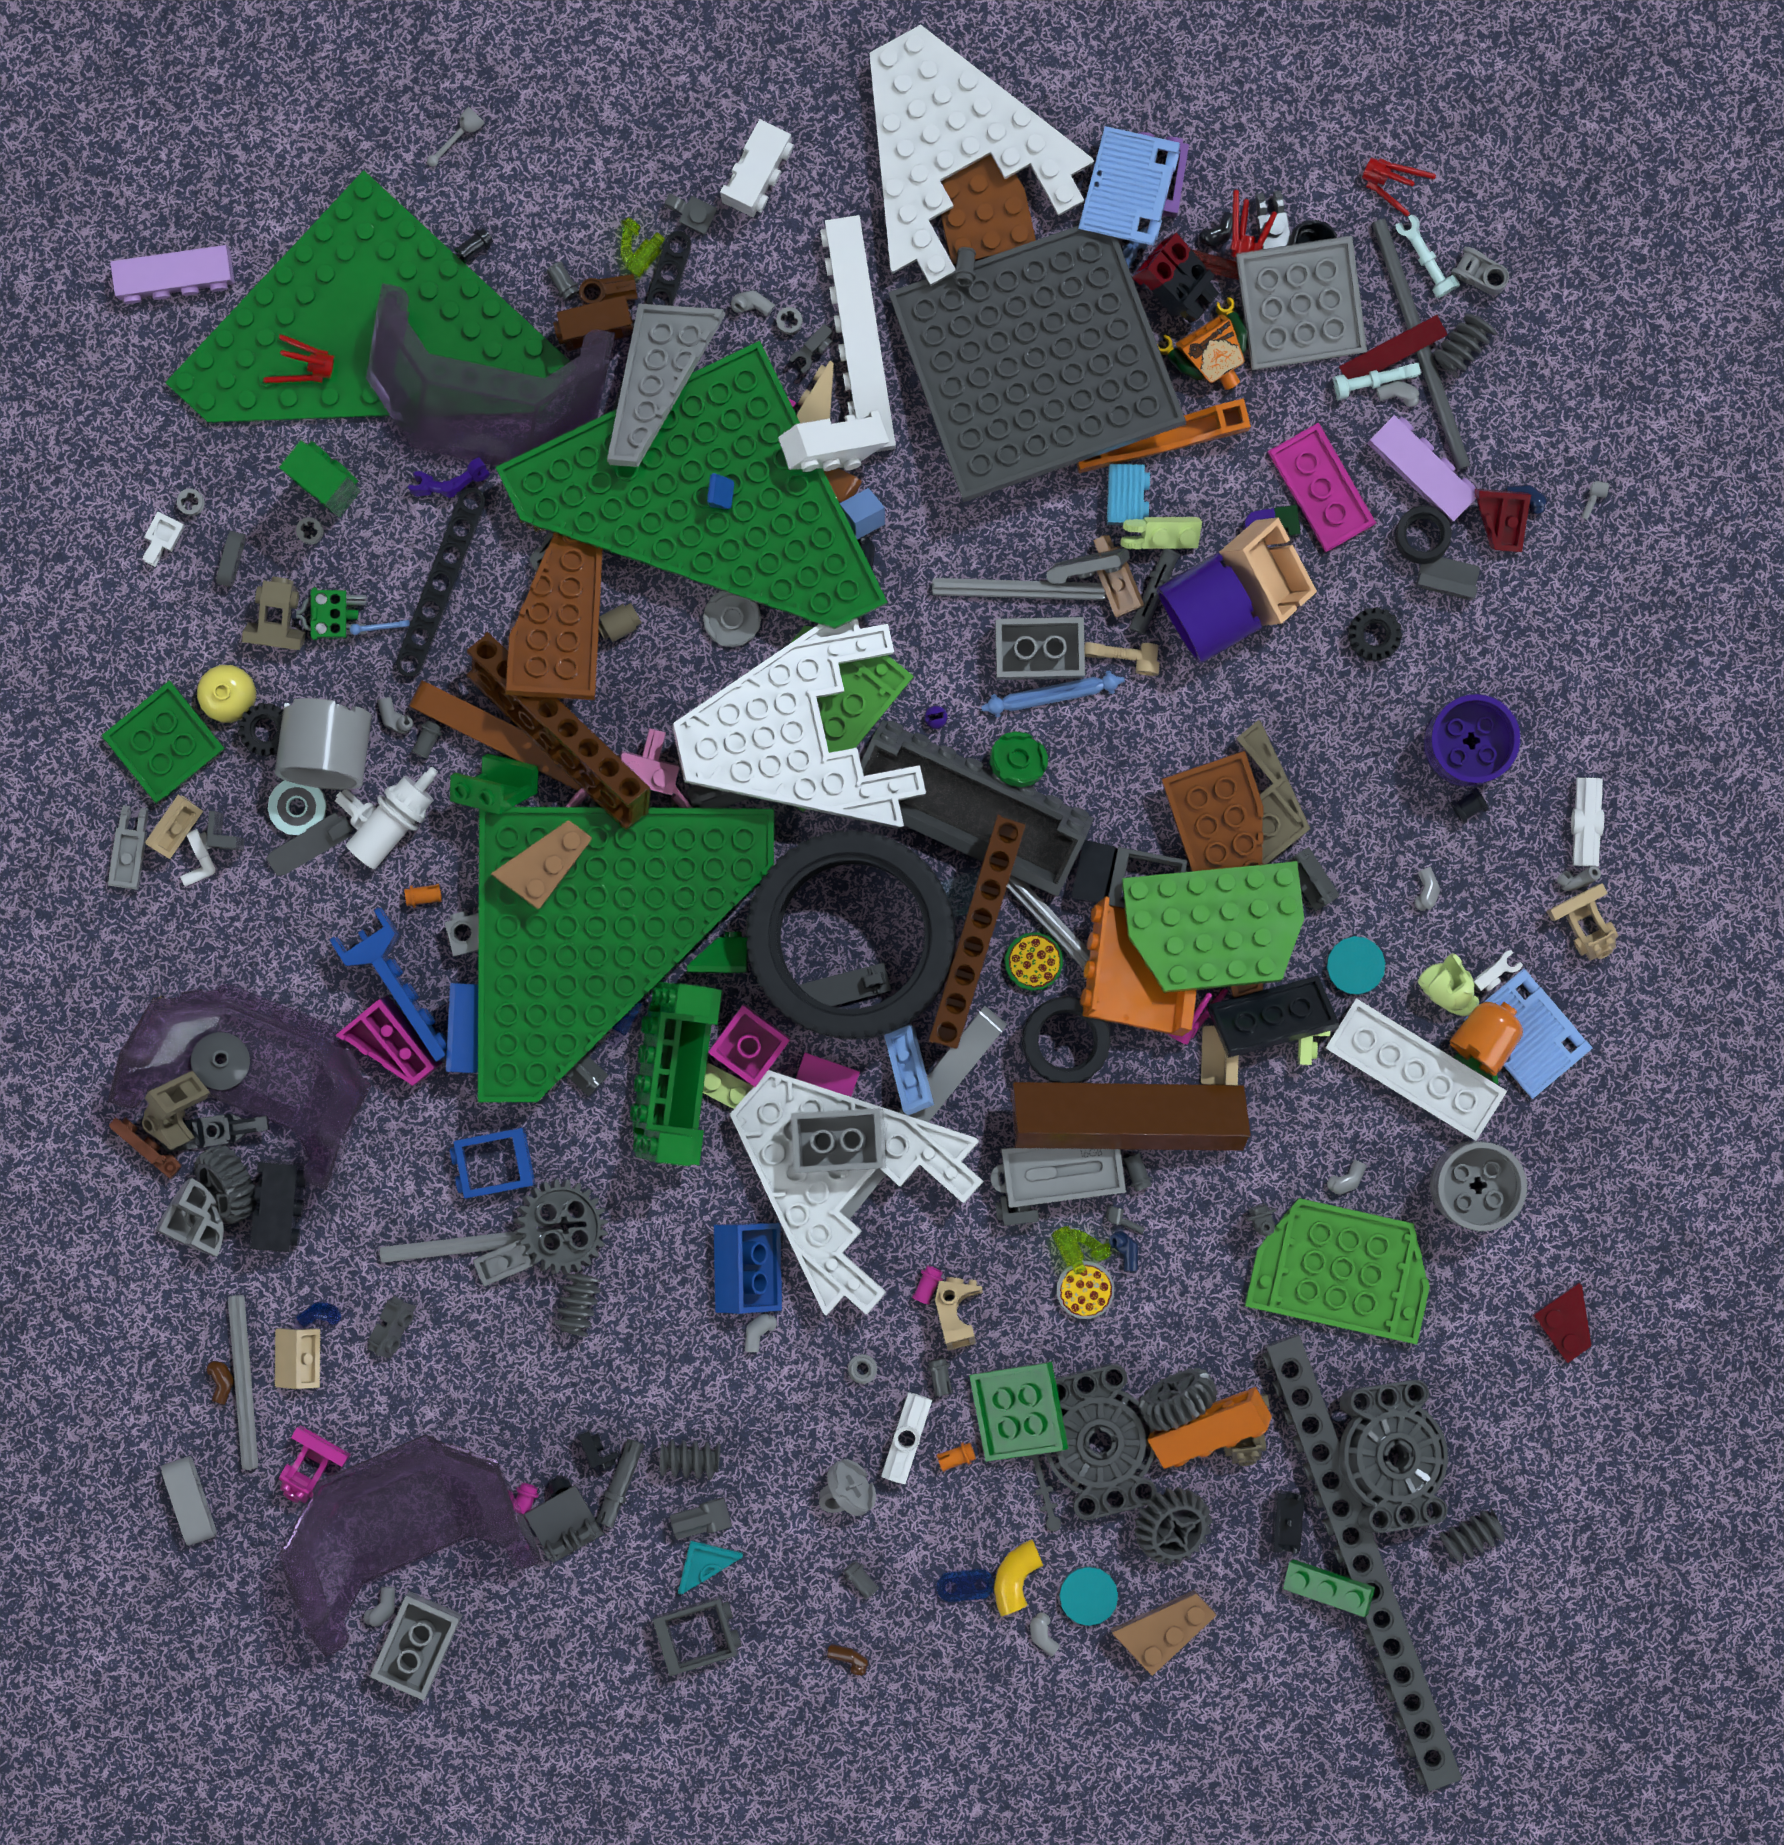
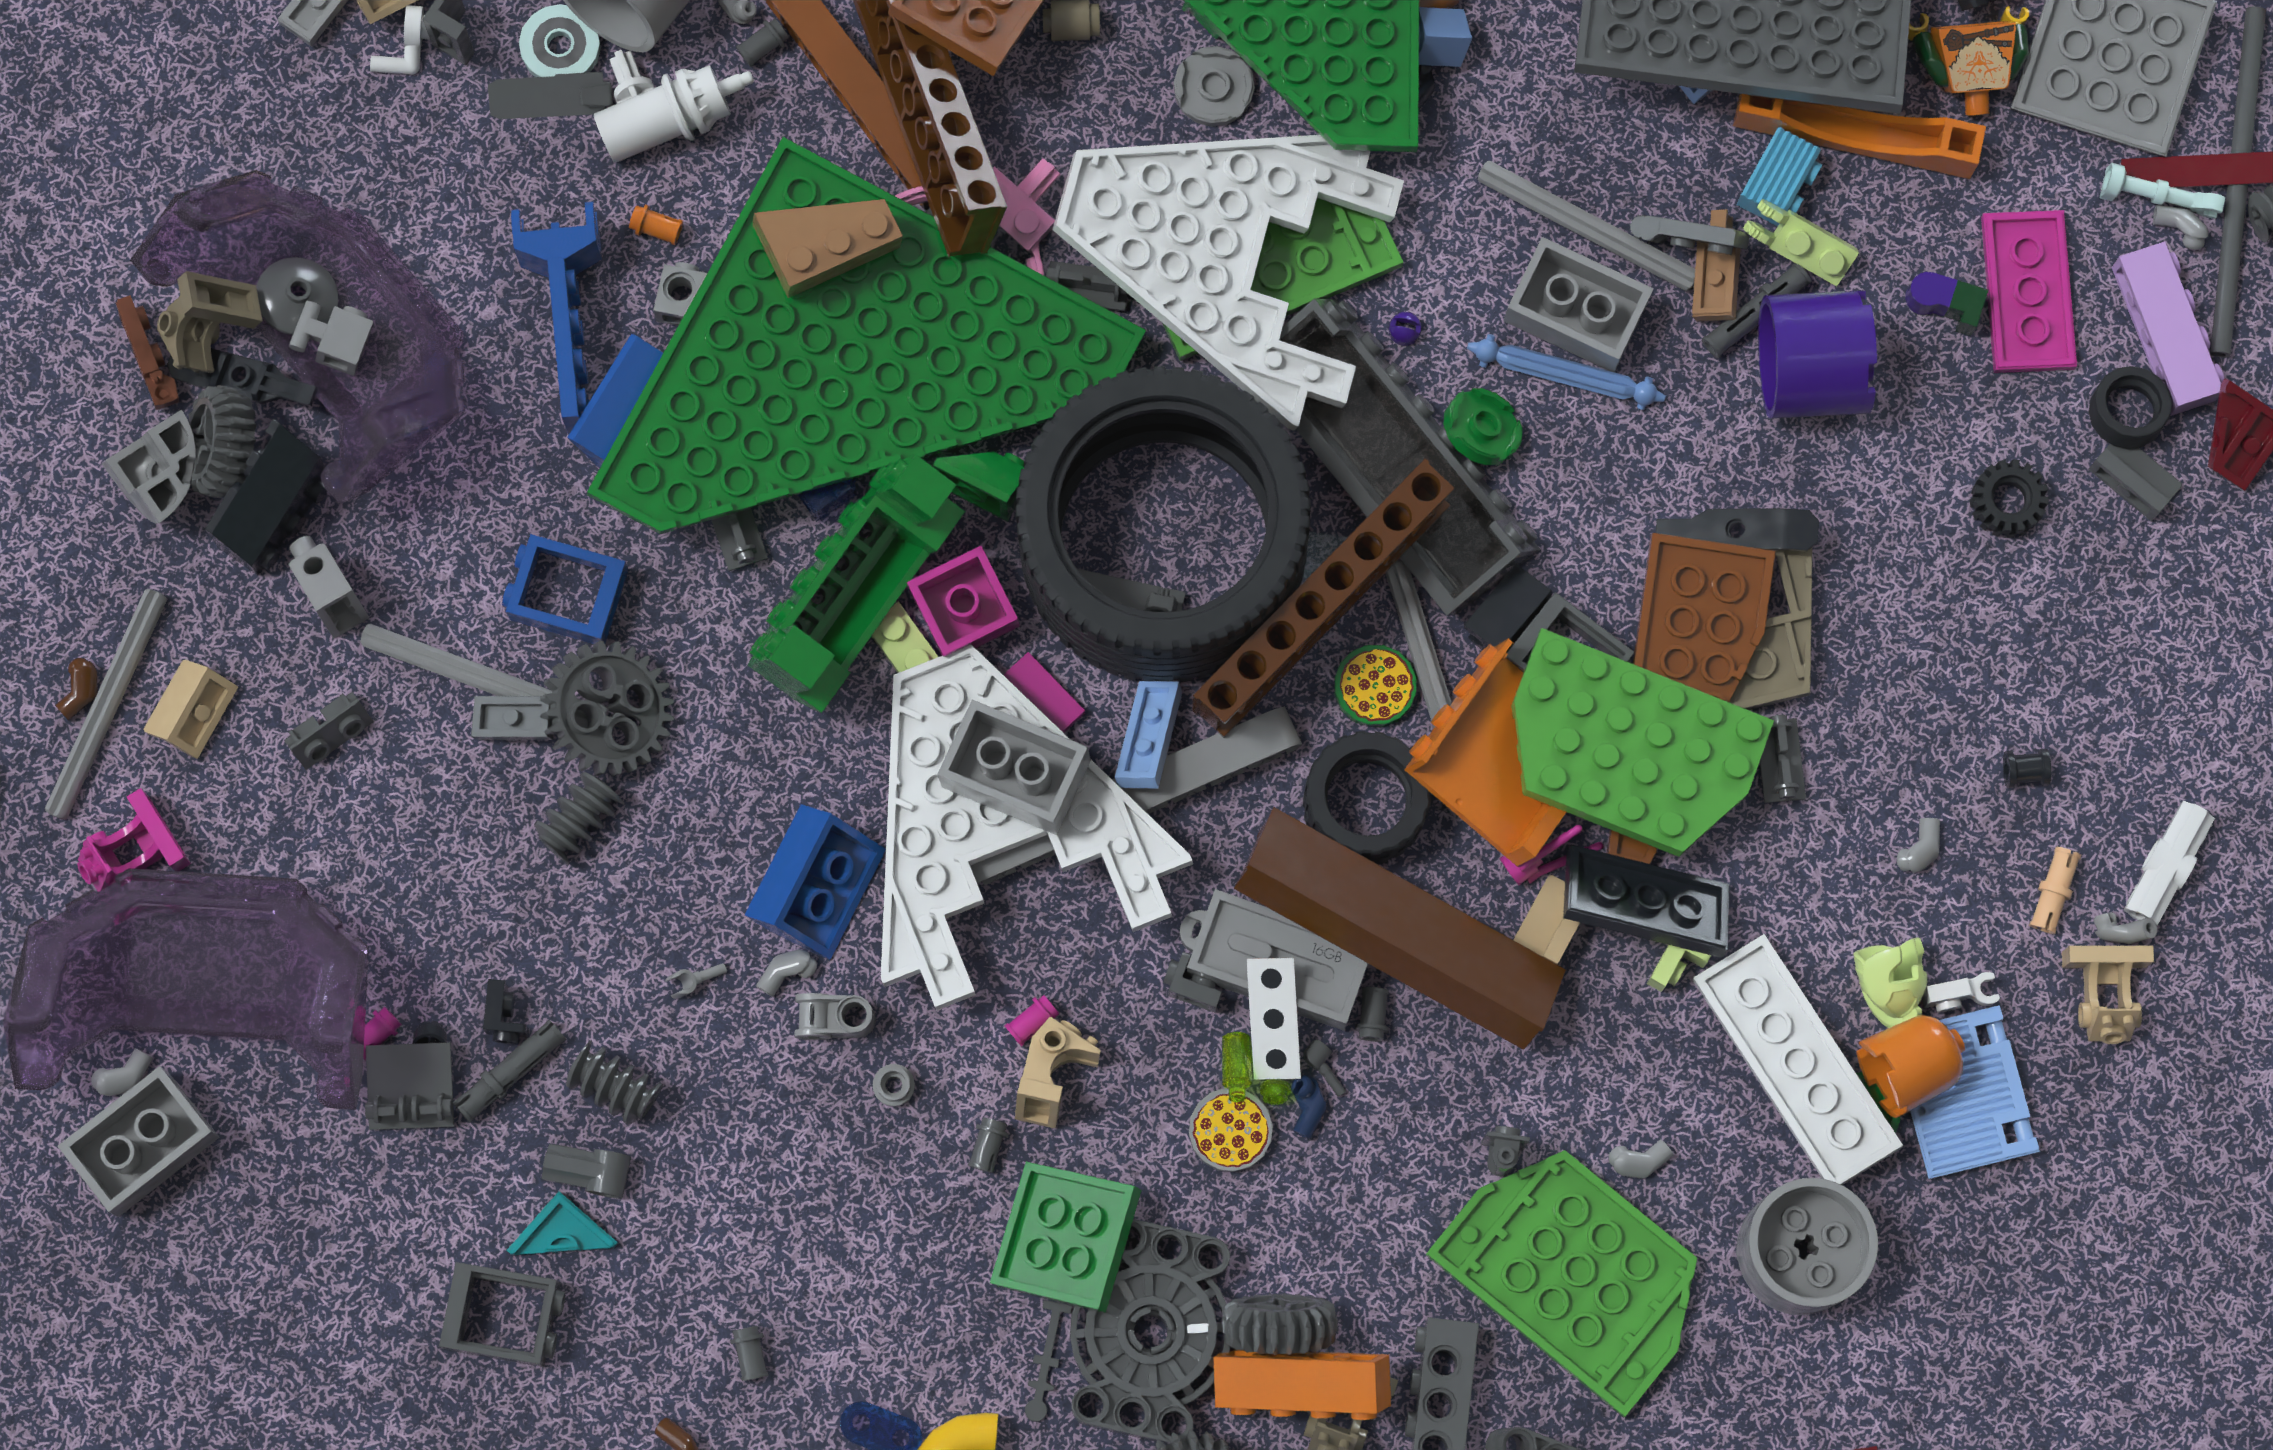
camera: 20 degrees right, 10 degrees down
clear blue arm [296,1302,342,1328] -> none
dark pink wedge [335,995,443,1086] -> none
green panel [450,753,538,814] -> none
light grey tile [819,1459,876,1516] -> none
white piece [881,1392,932,1484] -> none
orange pin [937,1442,976,1472] -> none
tan brick [1084,642,1160,676] -> none
light nougat piece [1219,517,1317,626] -> none
teal tile [1326,936,1386,995] -> none
dark purple brick [1424,694,1520,787] -> none
none -> light grey torso [288,536,369,639]
none -> light grey brick [289,301,373,376]
none -> light grey hand [665,963,727,999]
none -> light grey piece [794,993,876,1040]
none -> white sticker [1247,958,1301,1079]
none -> black piece [1656,508,1819,552]
none -> light nougat pin [2029,847,2082,934]

